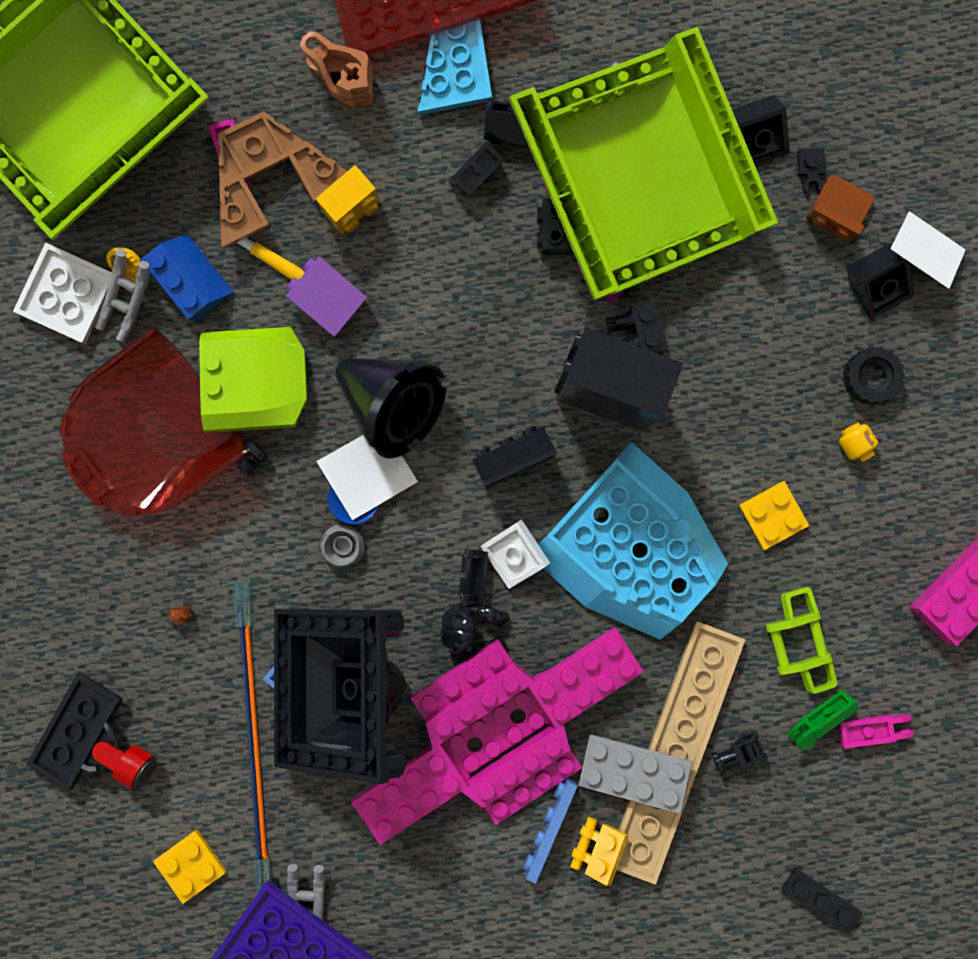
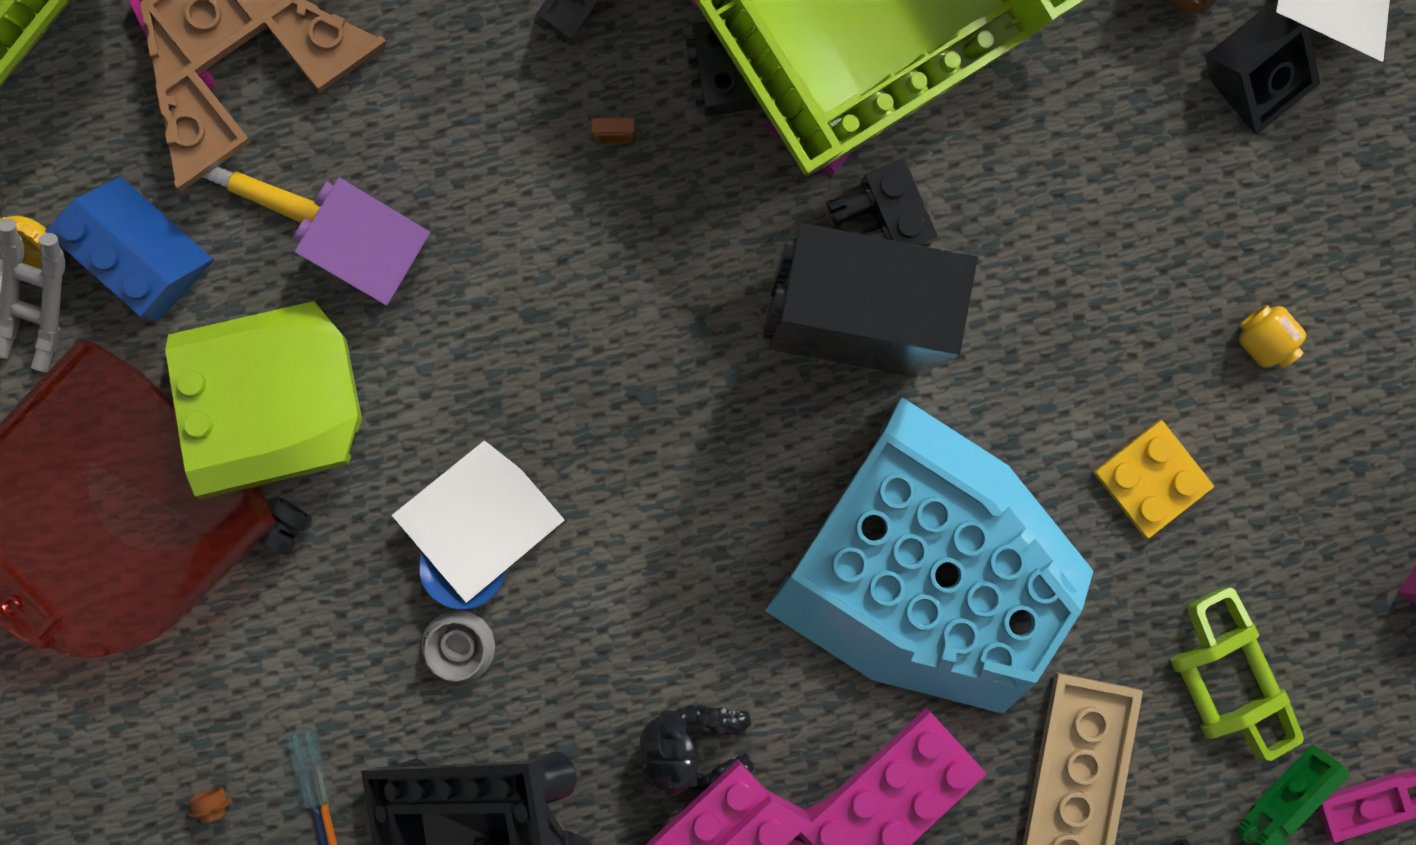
camera: 15 degrees left, 0 degrees up
yellow brick [315,165,380,234] -> none
black cone [335,358,447,459] -> none
black hinge [458,549,488,603] -> none
black slope [472,426,557,488] -> none
white plate [480,519,550,589] -> none
black tyre [843,347,905,405] -> none
none -> dark orange tile [592,117,636,144]

